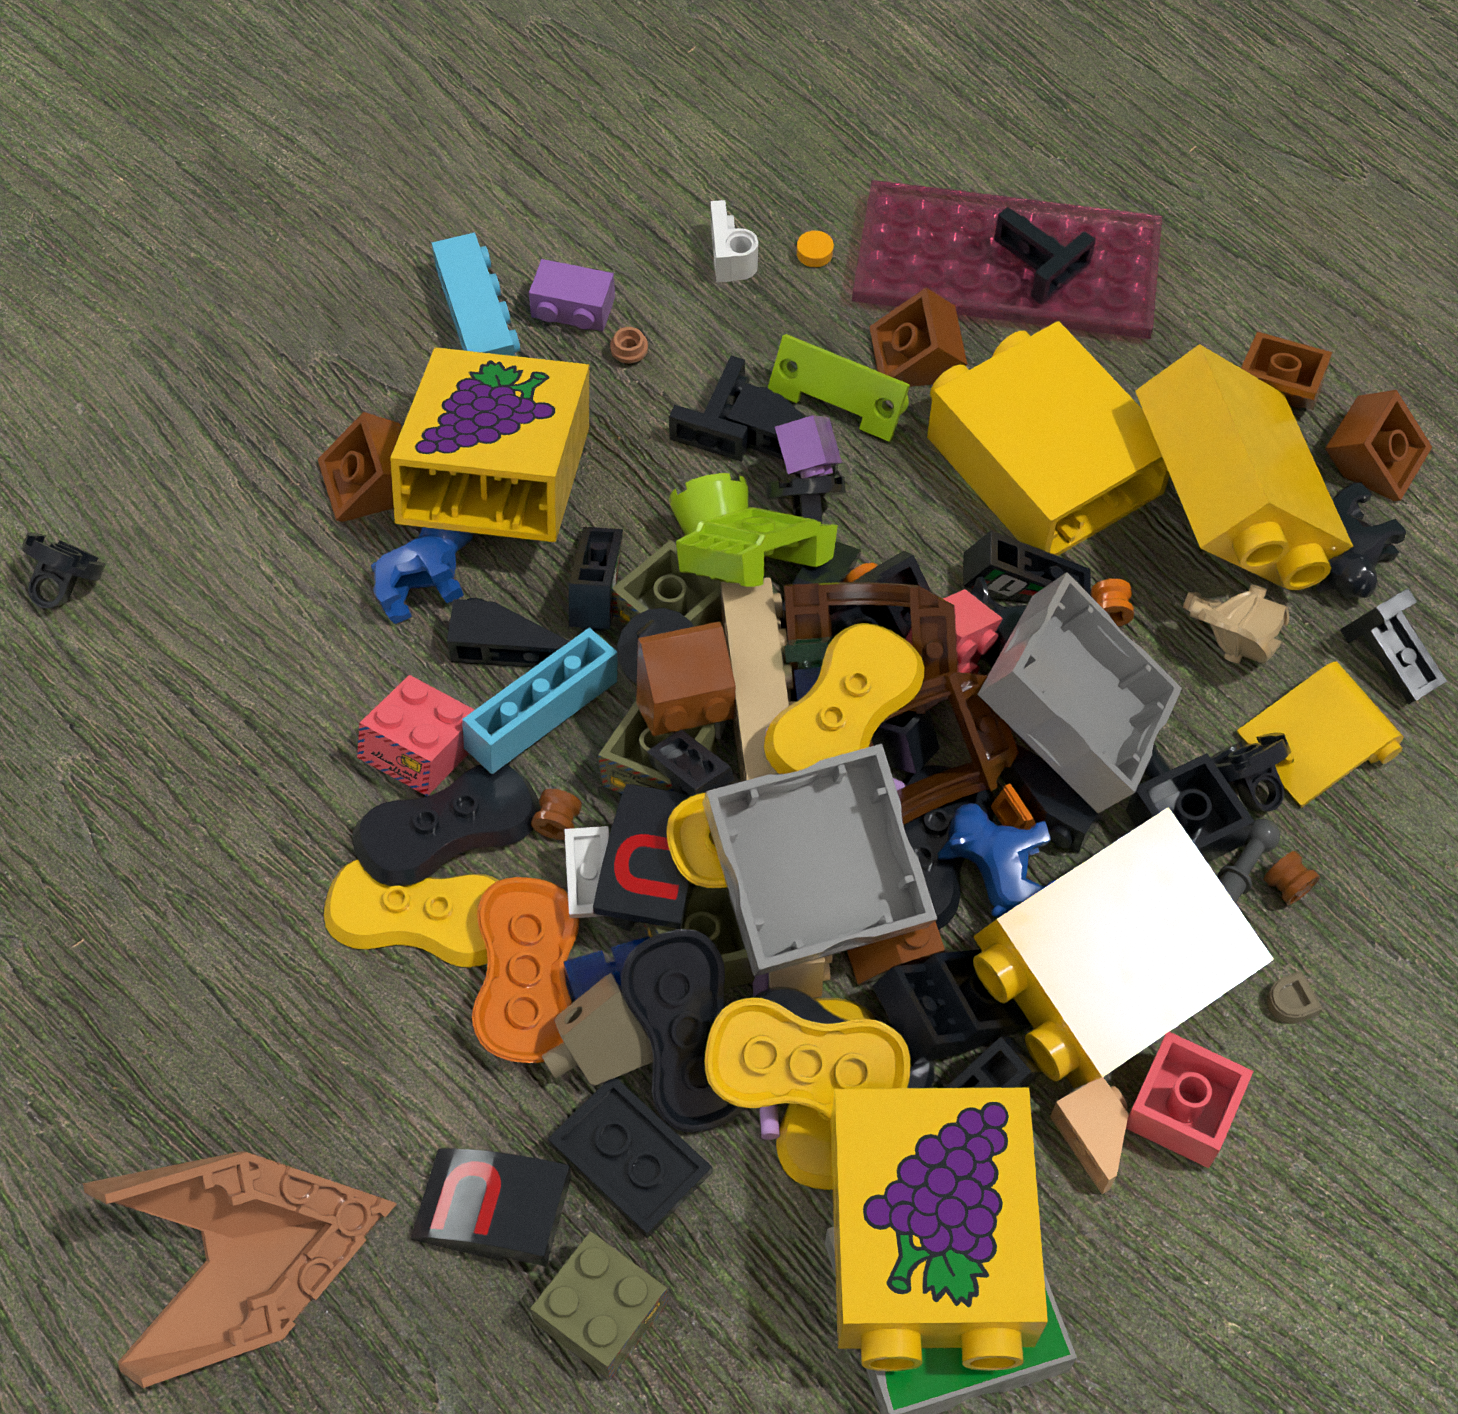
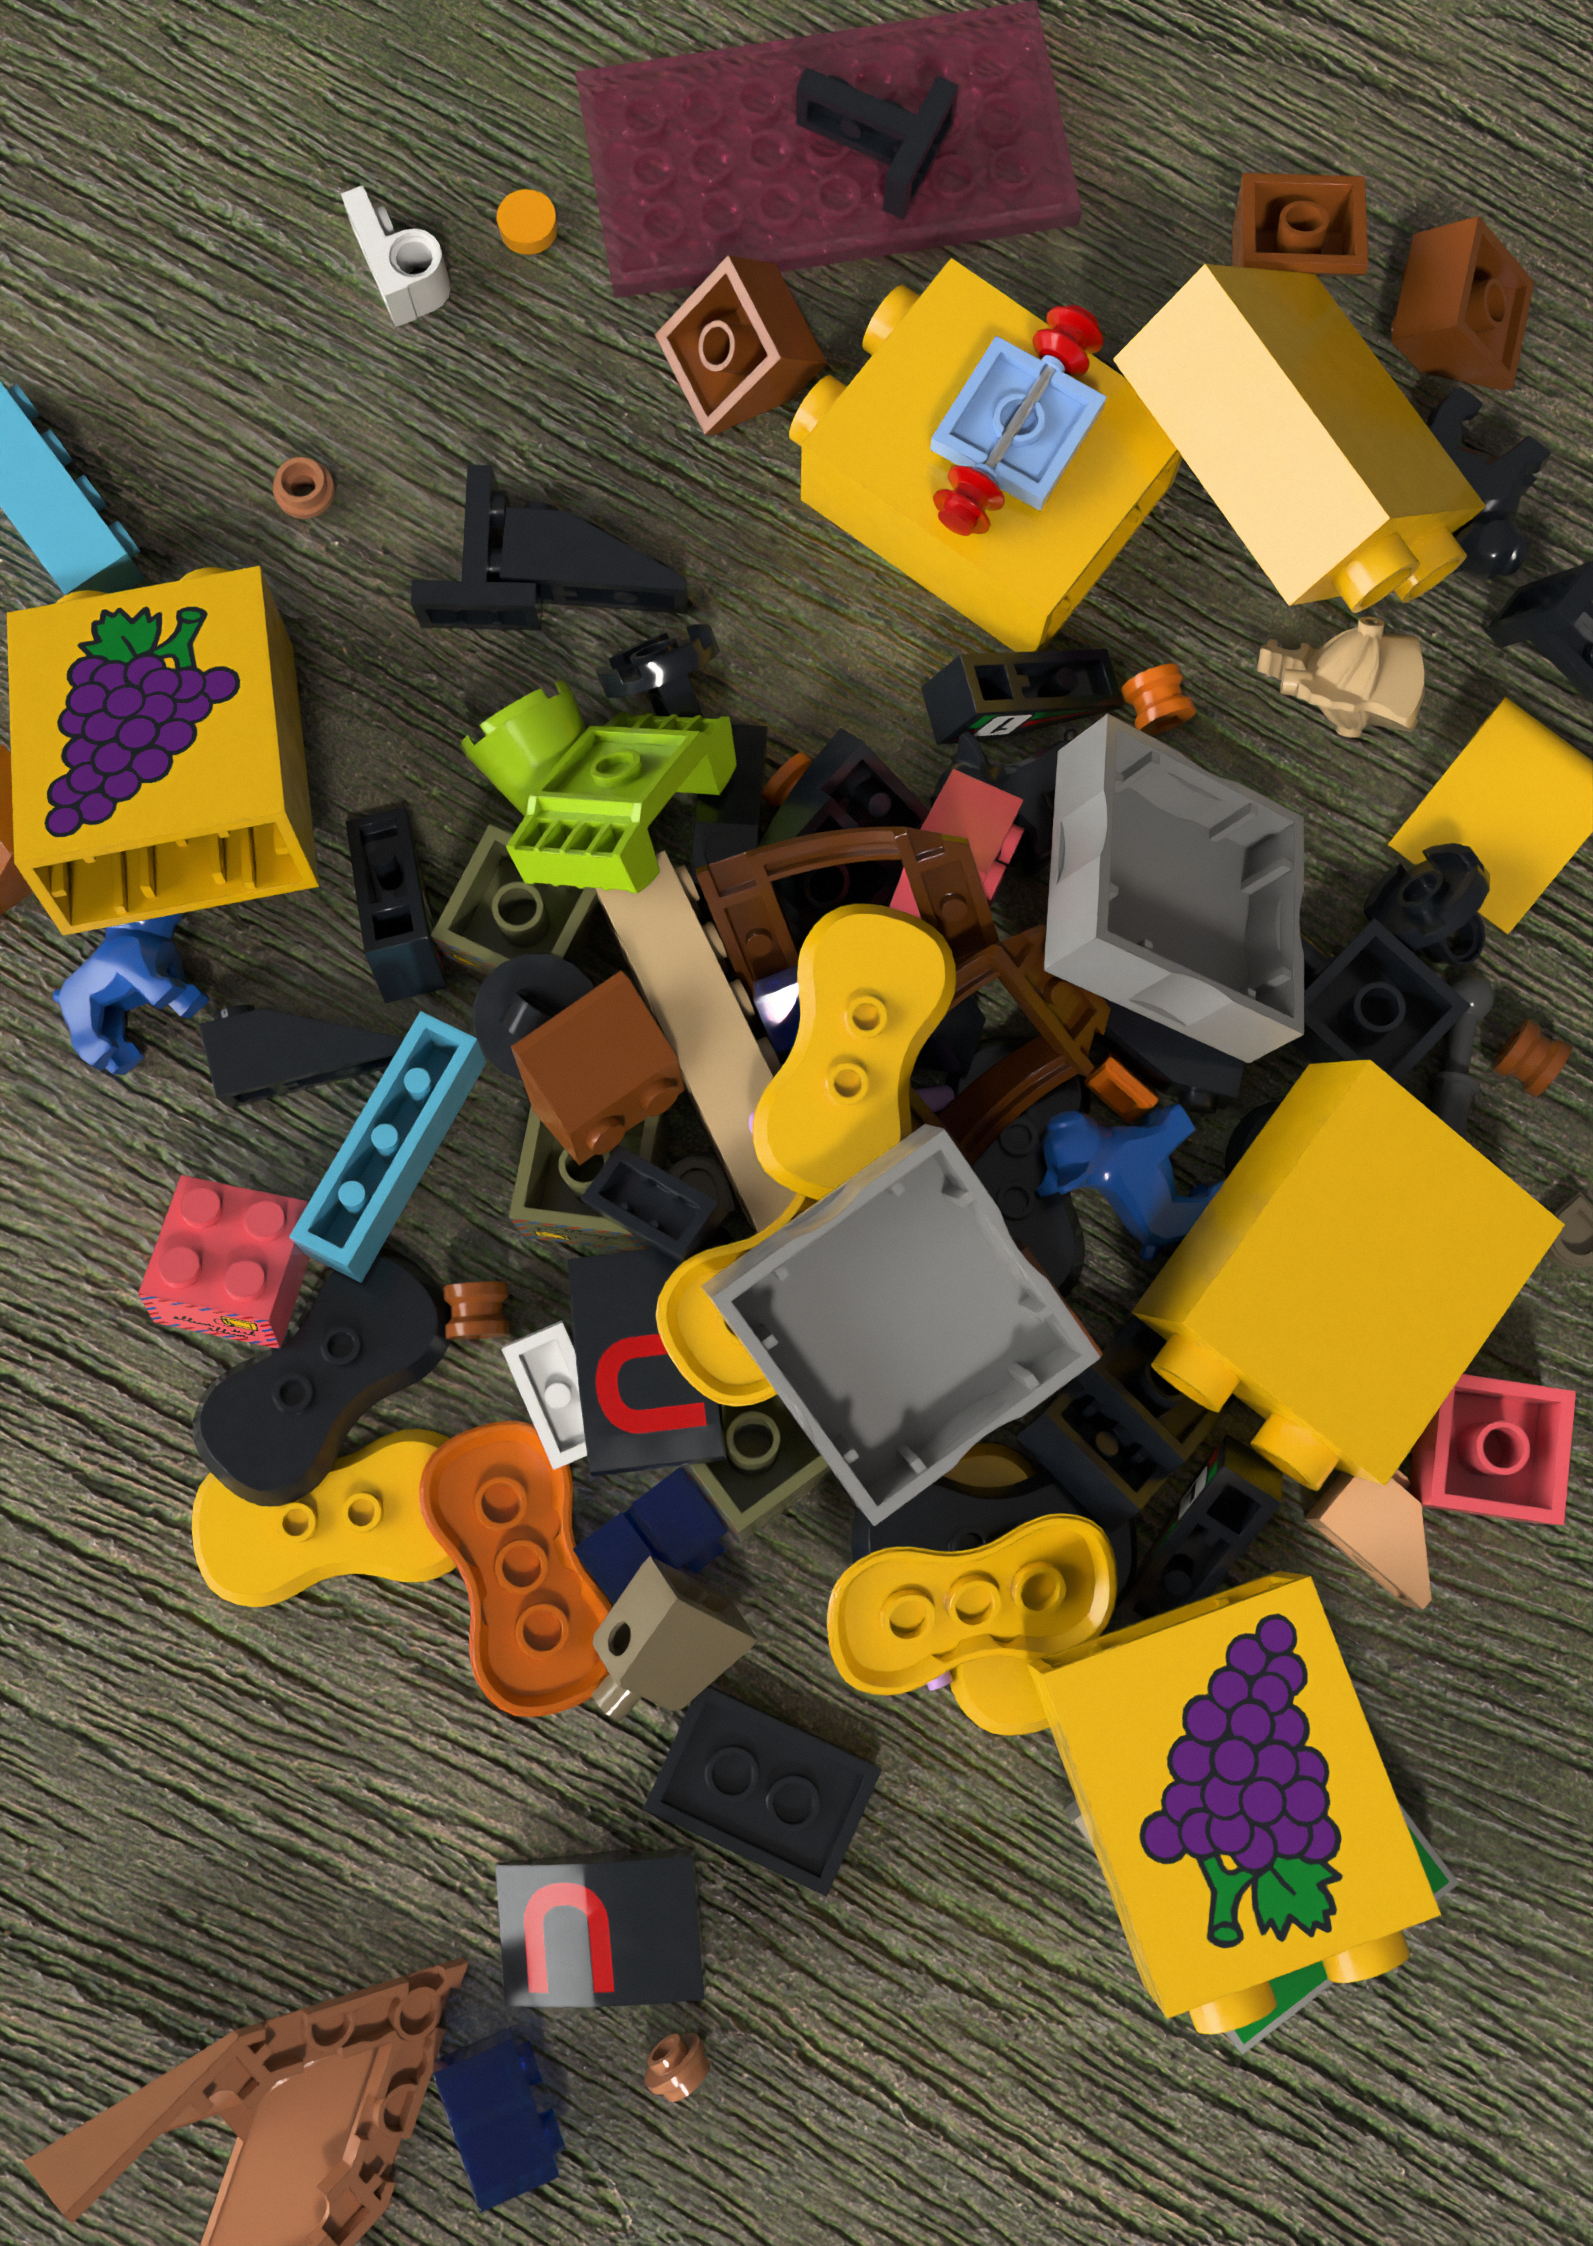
camera: 20 degrees left, 20 degrees up
medium lavender brick [529,259,615,332] -> none
olive brick [530,1231,668,1381] -> none
black plate [621,929,746,1132] -> none
lime brick [768,334,910,442] -> none
medium lavender brick [775,415,842,479] -> none
clear green plate [785,637,832,669] -> none
none -> clear blue piece [433,2027,567,2213]
none -> nougat plate [644,2033,710,2102]
none -> light blue plate [930,305,1107,536]

